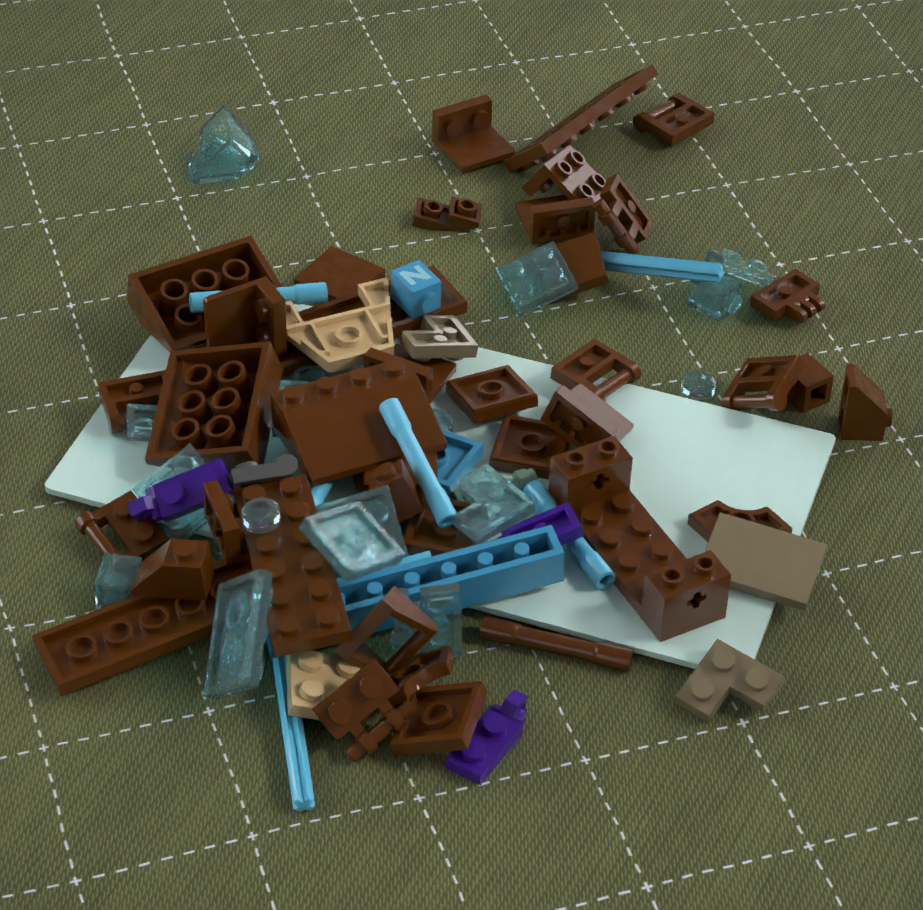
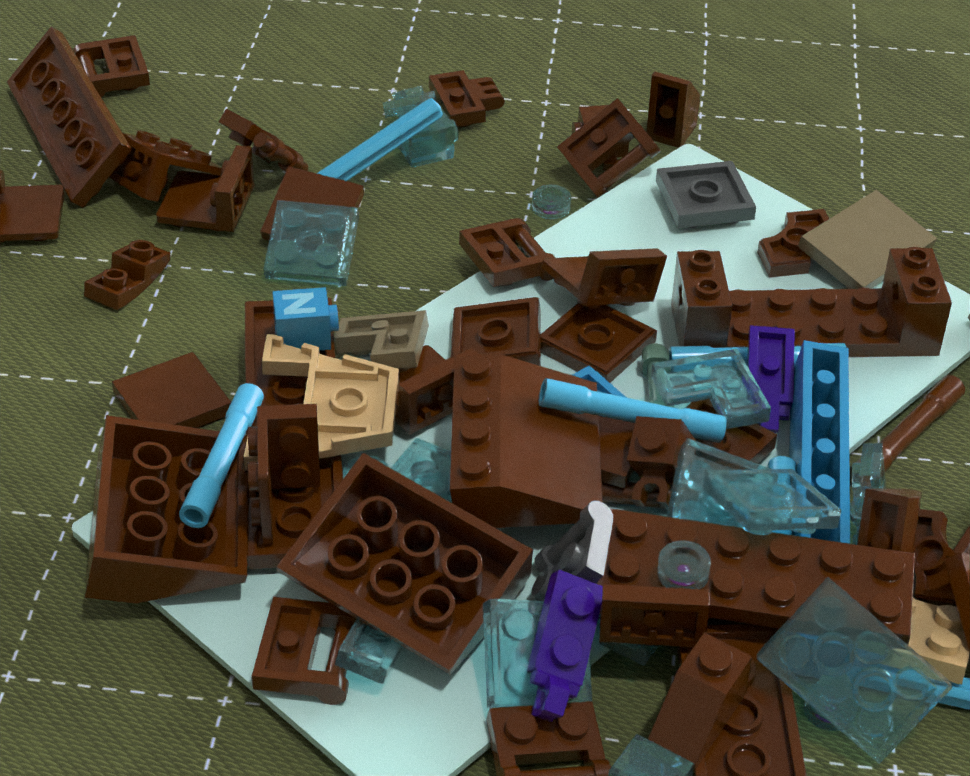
camera: 65 degrees left, 0 degrees up
none -> dark grey plate [656,161,756,228]

